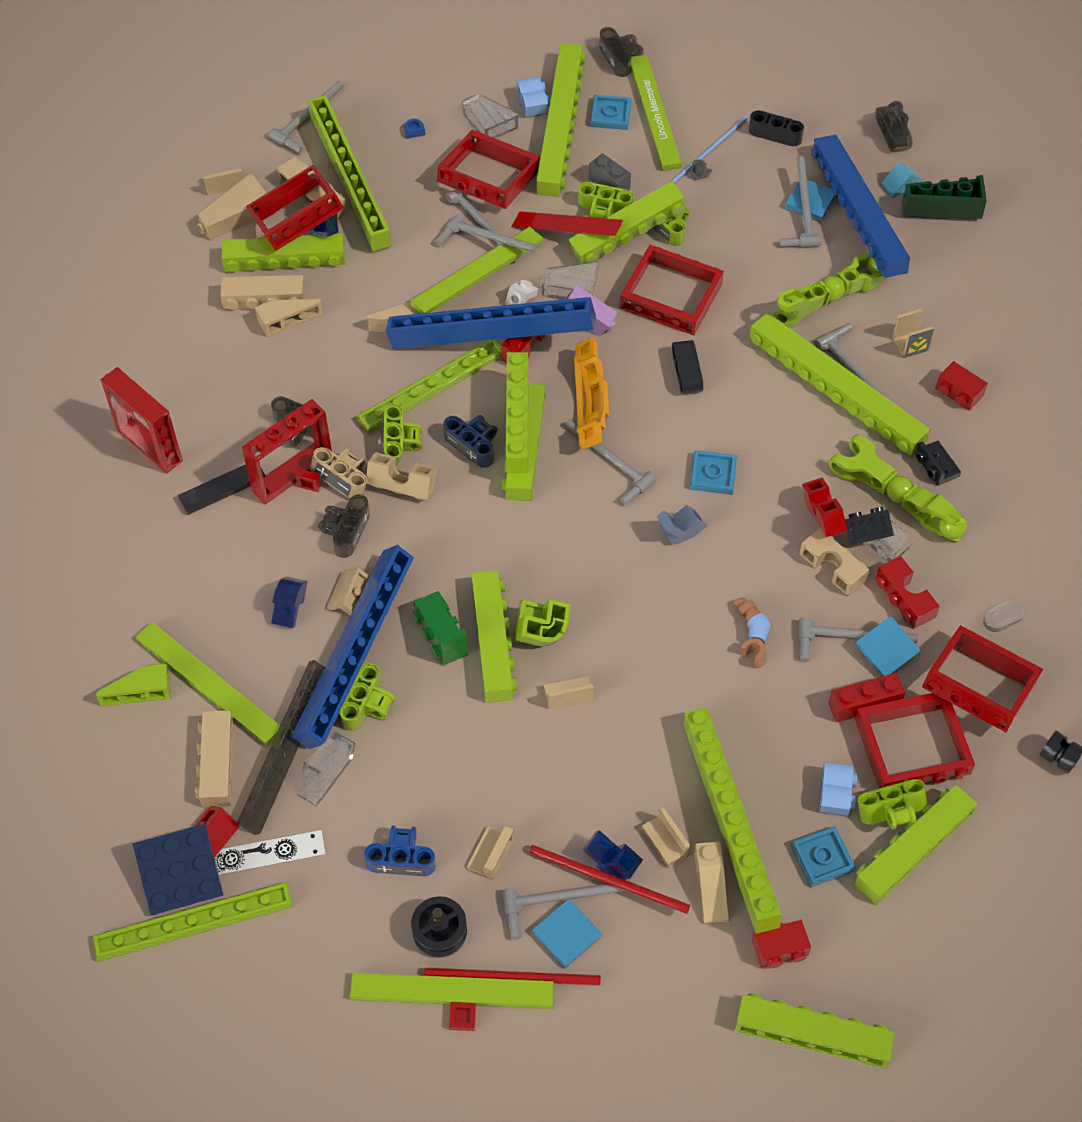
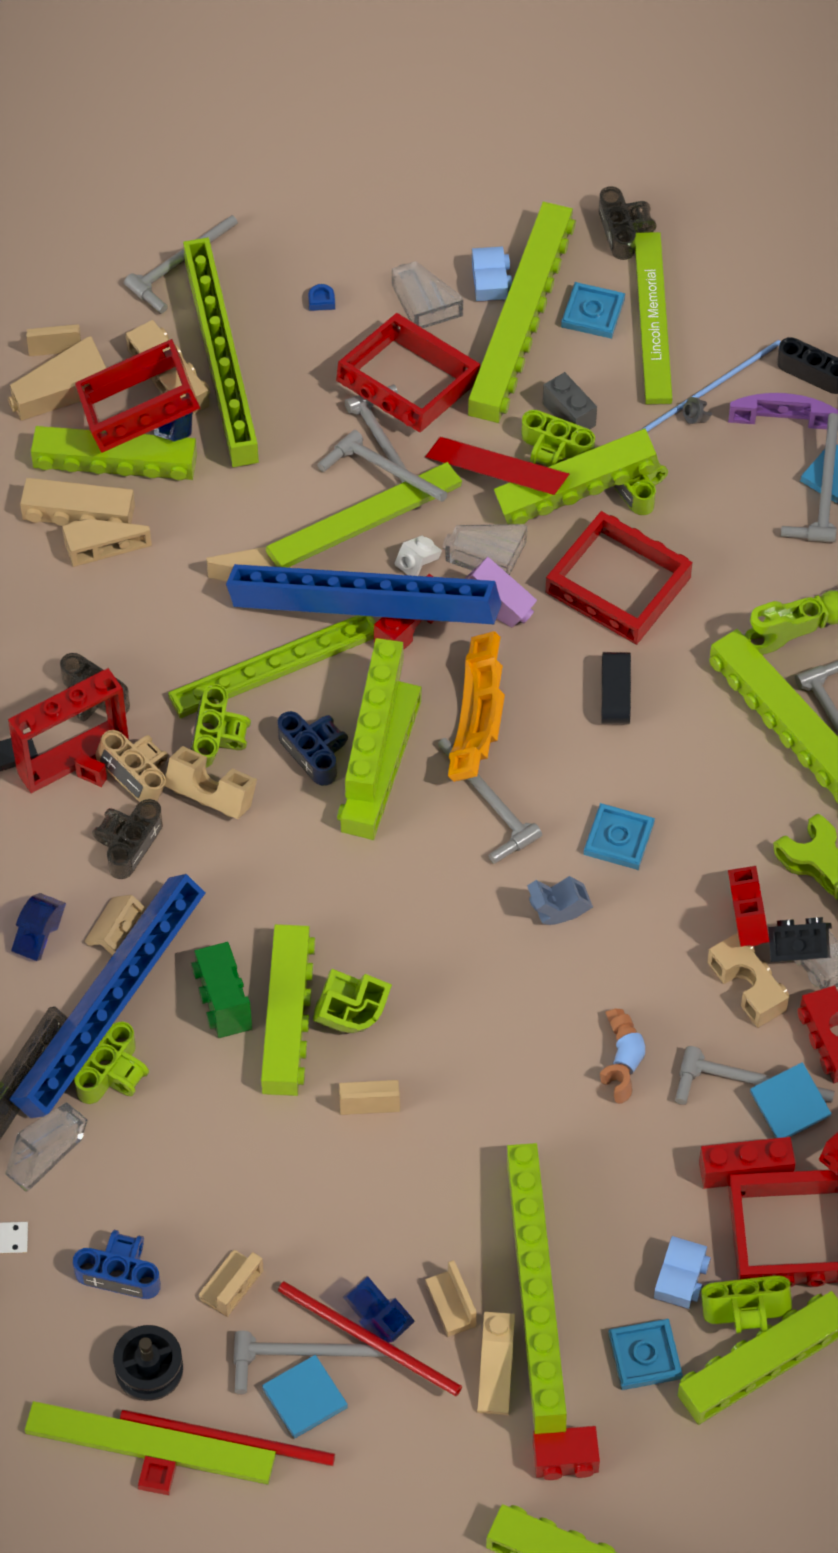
camera: 10 degrees right, 0 degrees up
none -> medium lavender slope [728,393,838,429]

